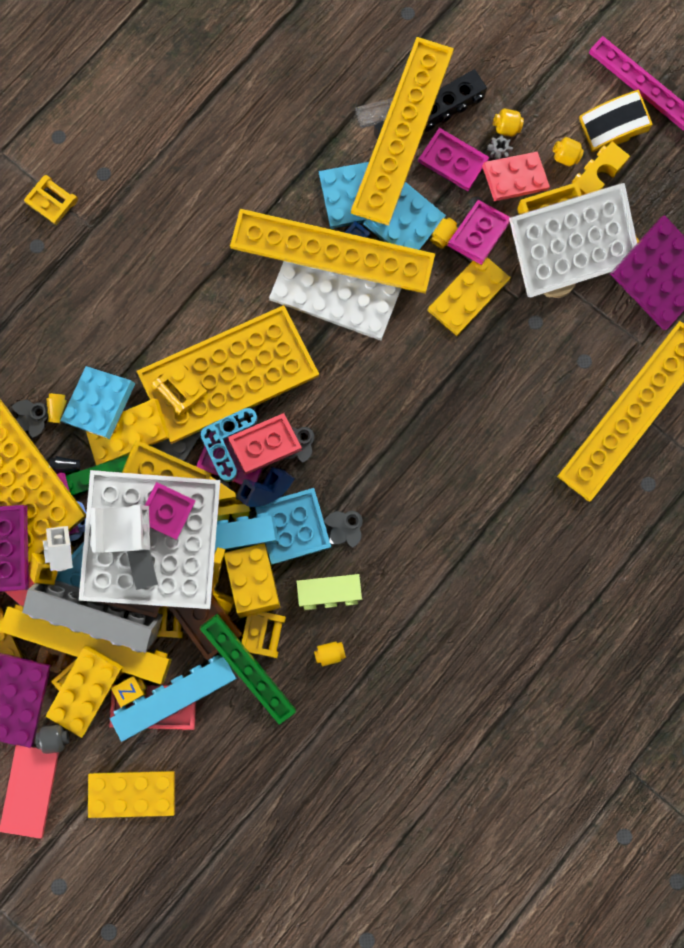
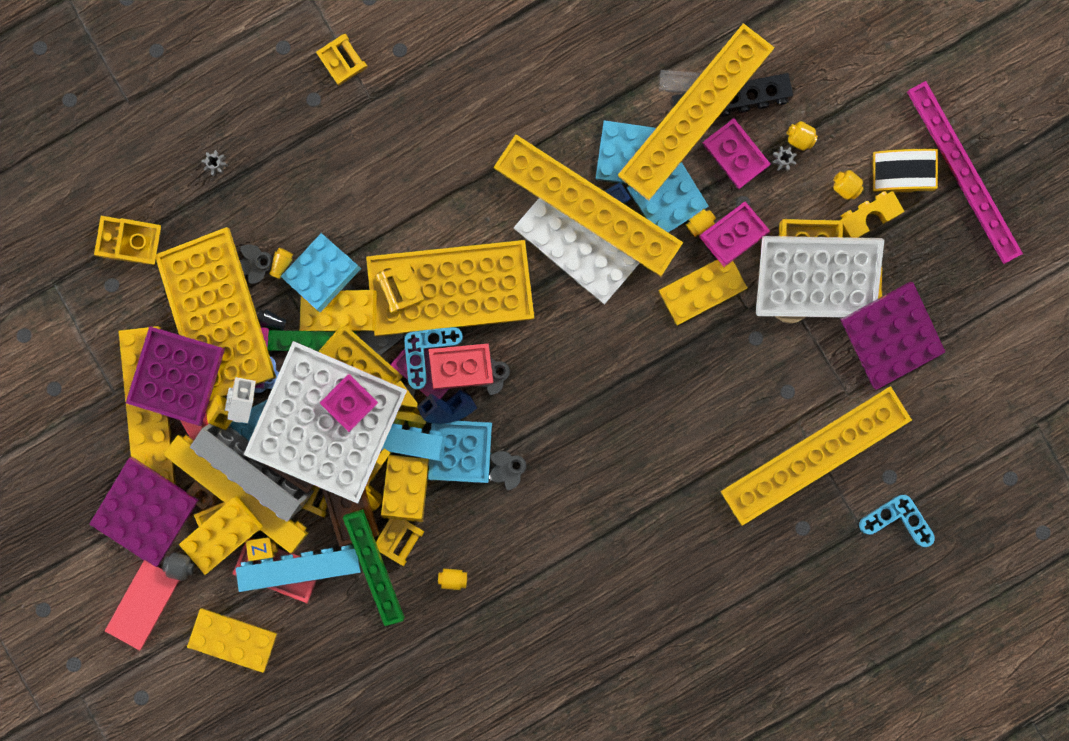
camera: 20 degrees right, 5 degrees up
white panel [89,505,150,553] -> none
dark grey slope [127,550,158,590] -> none
yellowish green brick [297,574,362,610] -> none
coral plate [482,152,550,202] -> none

